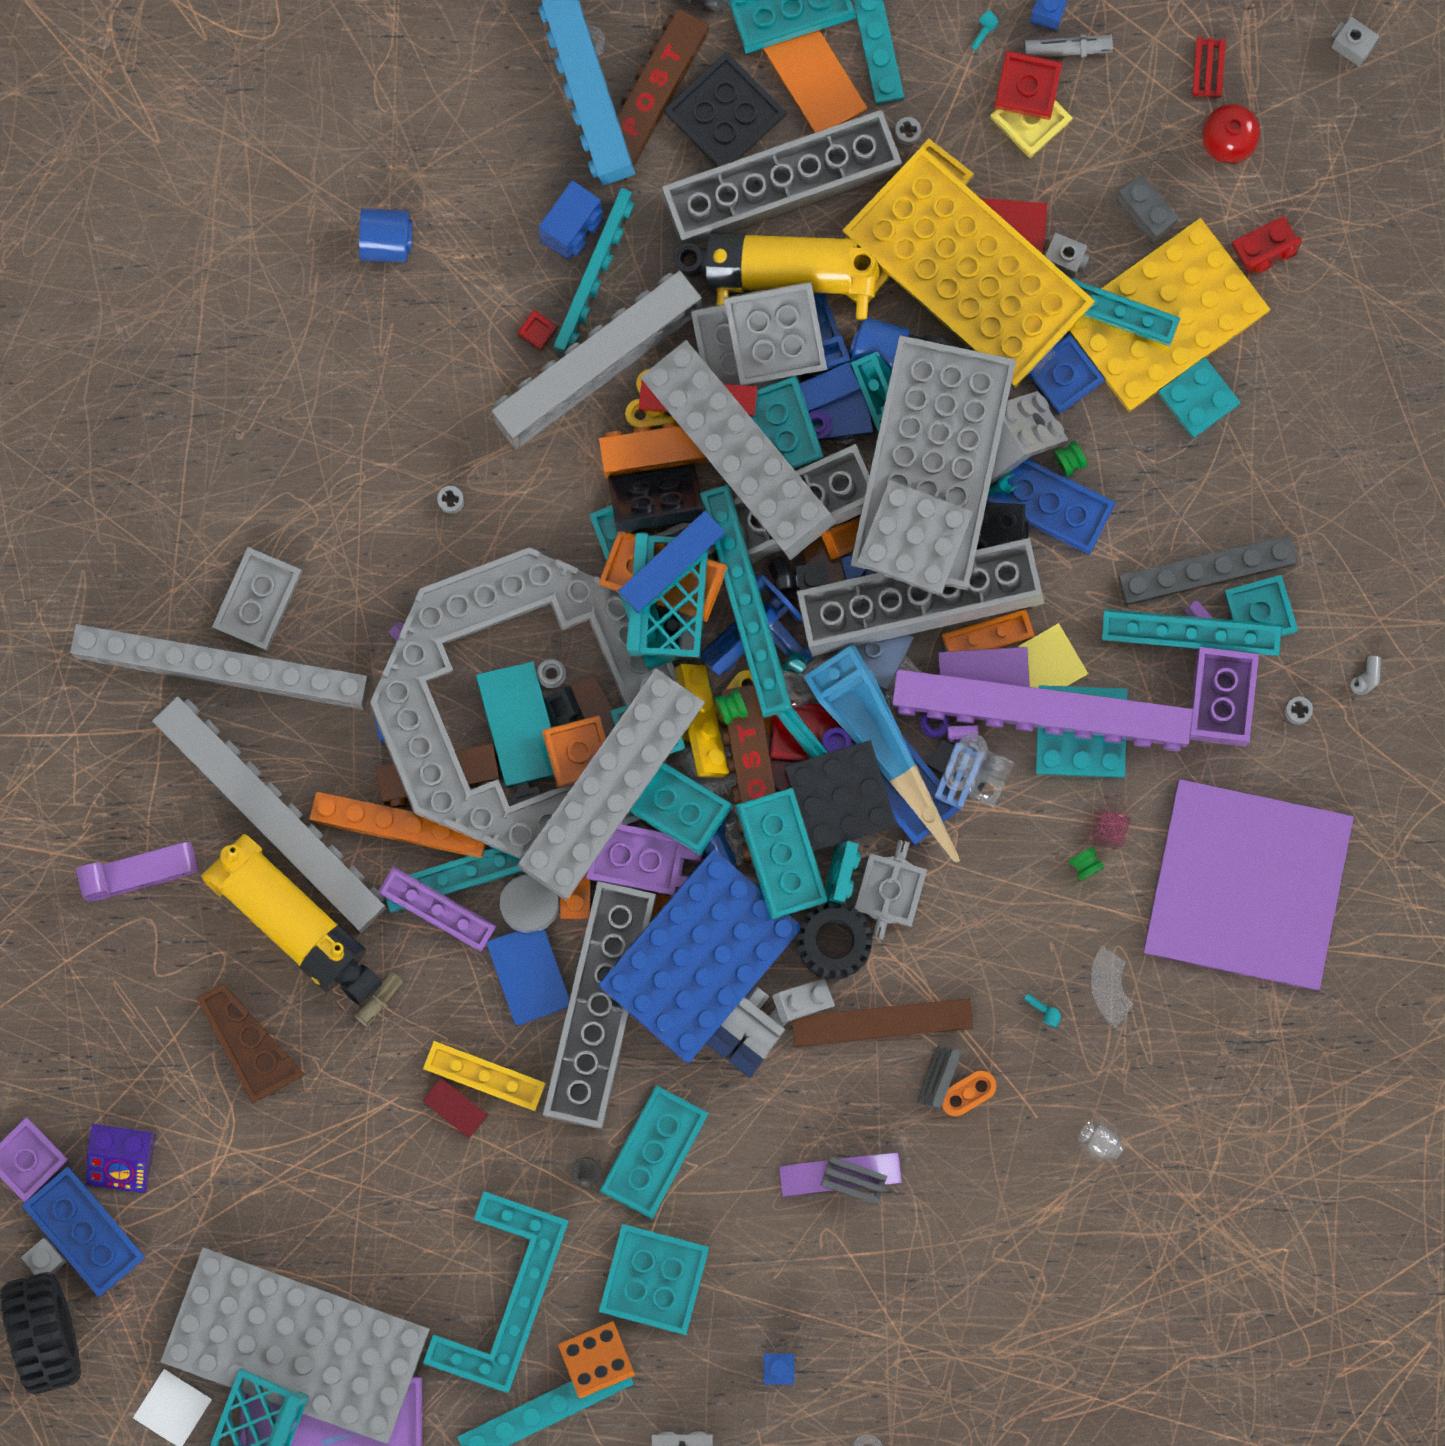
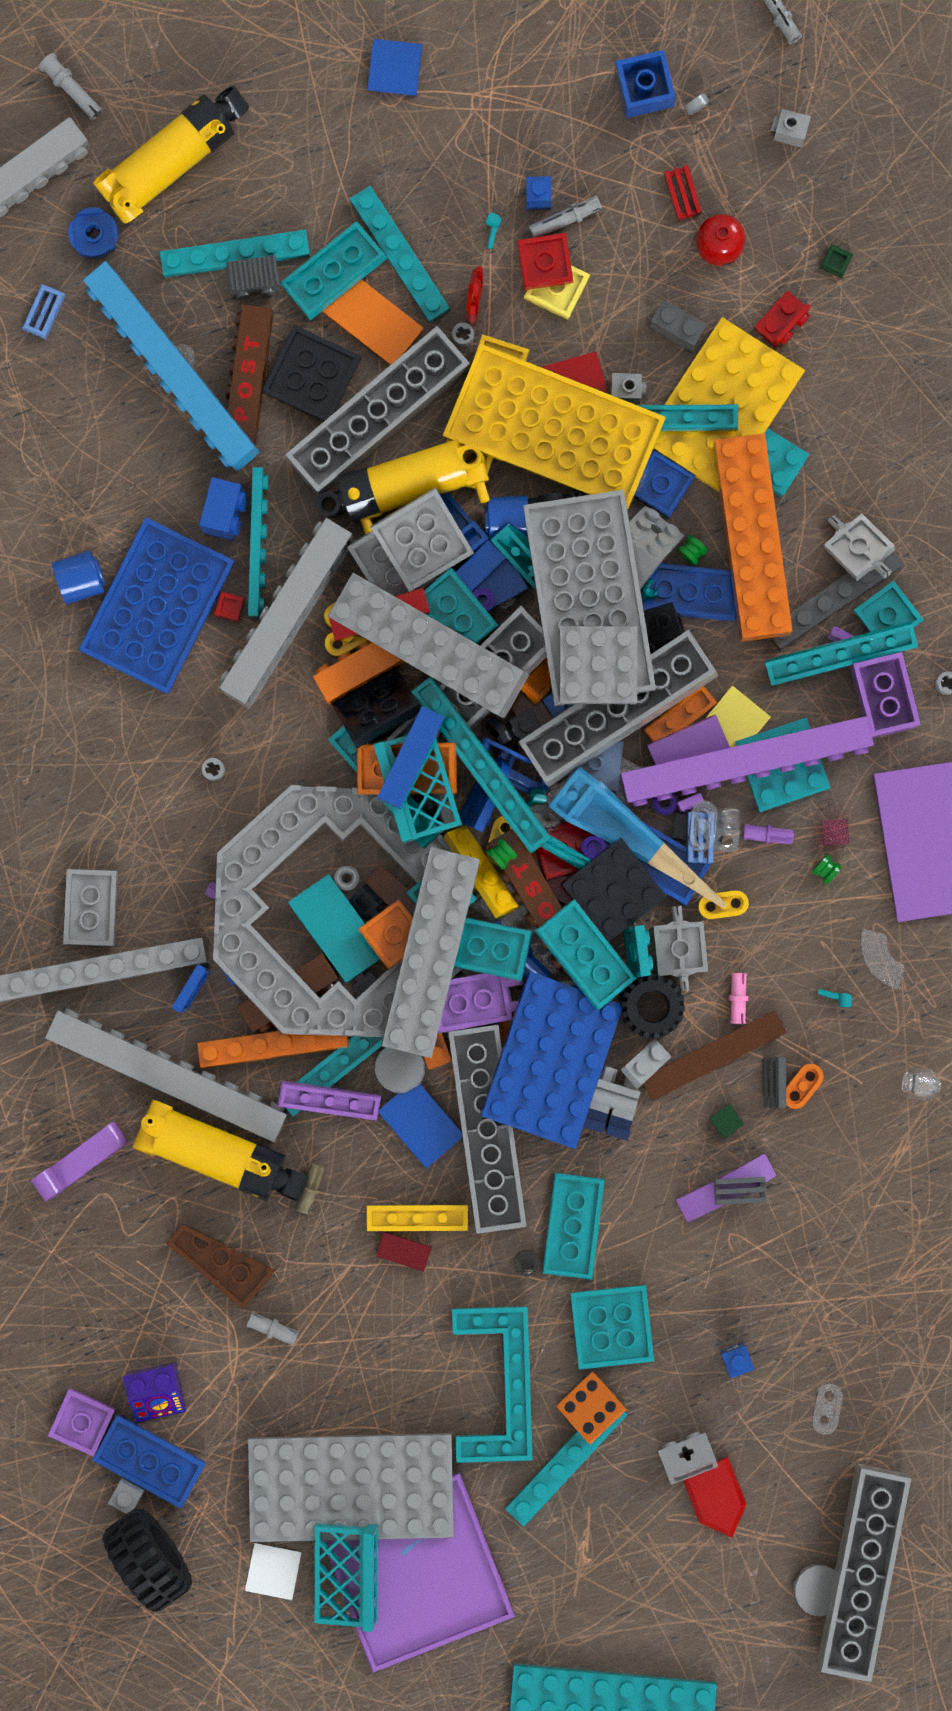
camera: 15 degrees left, 5 degrees up
none -> blue plate [79,517,235,695]
none -> blue tile [172,964,211,1012]
none -> light grey pin [246,1311,299,1346]
none -> red tile [466,266,483,328]
none -> yellow plate [698,891,749,919]
none -> dark green tile [709,1104,744,1139]
none -> orange brick [713,433,793,642]
none -> bright pink pin [729,973,748,1024]
none -> medium lavender axle [743,824,794,845]
none -> dark green tile [820,244,853,278]
none -> light grey plate [824,513,895,581]

